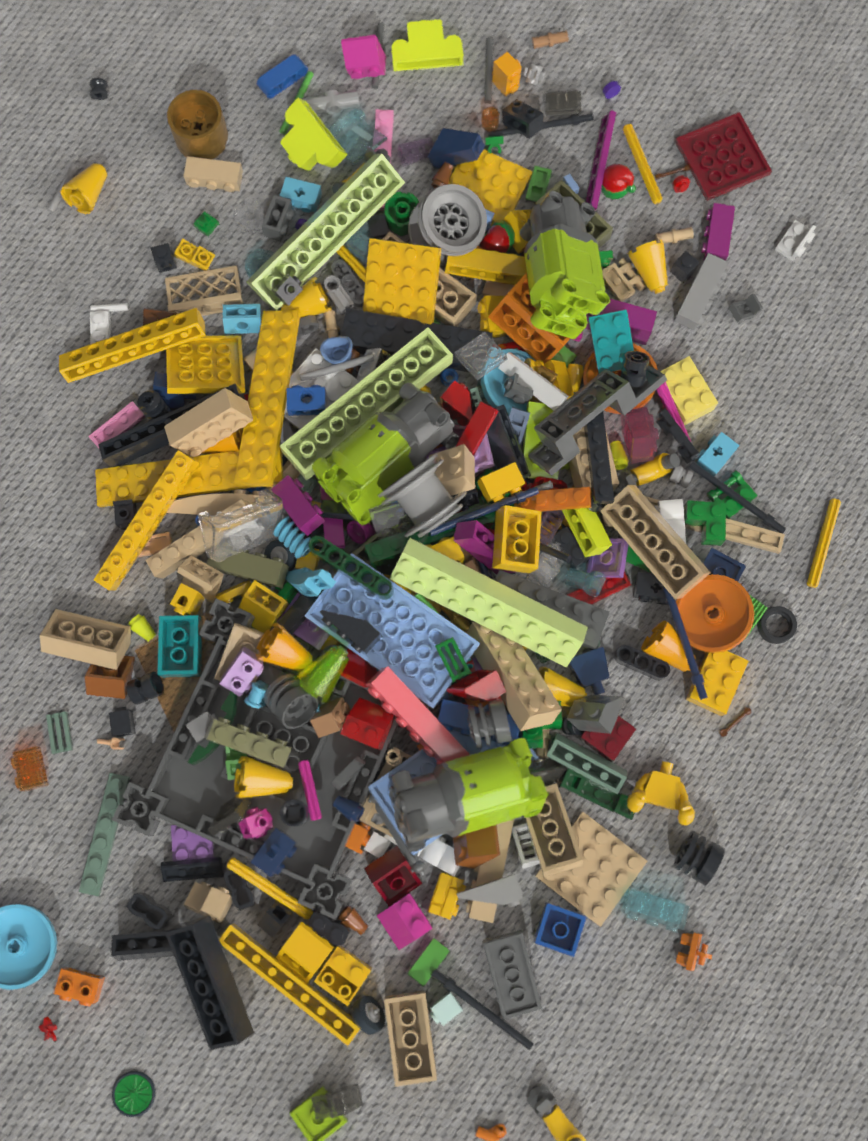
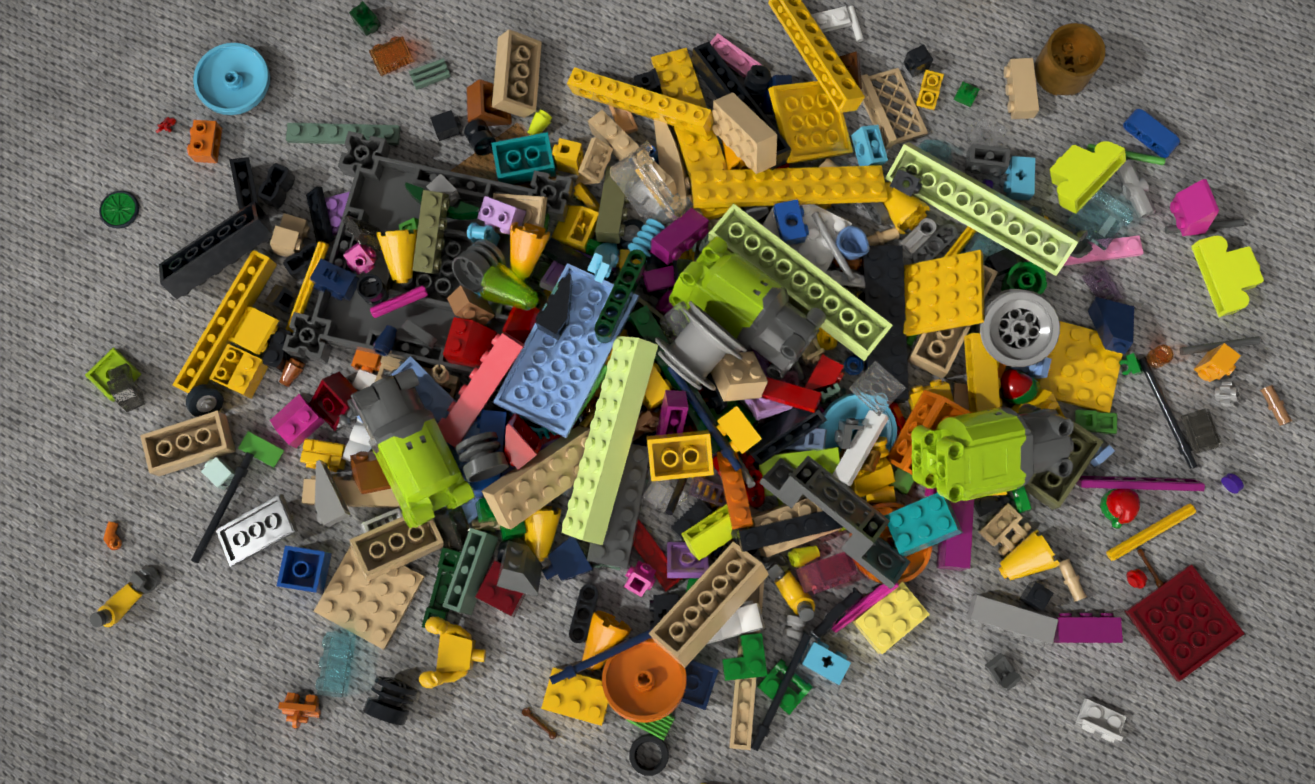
camera: 85 degrees right, 0 degrees up
light nougat hand [97,738,125,750] -> none
dark orange cone [431,162,453,188] -> none
green tile [435,637,471,682] -> none
black brick [502,99,544,139] -> none
clear light blue piece [565,568,606,596] -> none
black wheel [620,351,650,387] -> none
none -> dark pink brick [624,560,656,597]

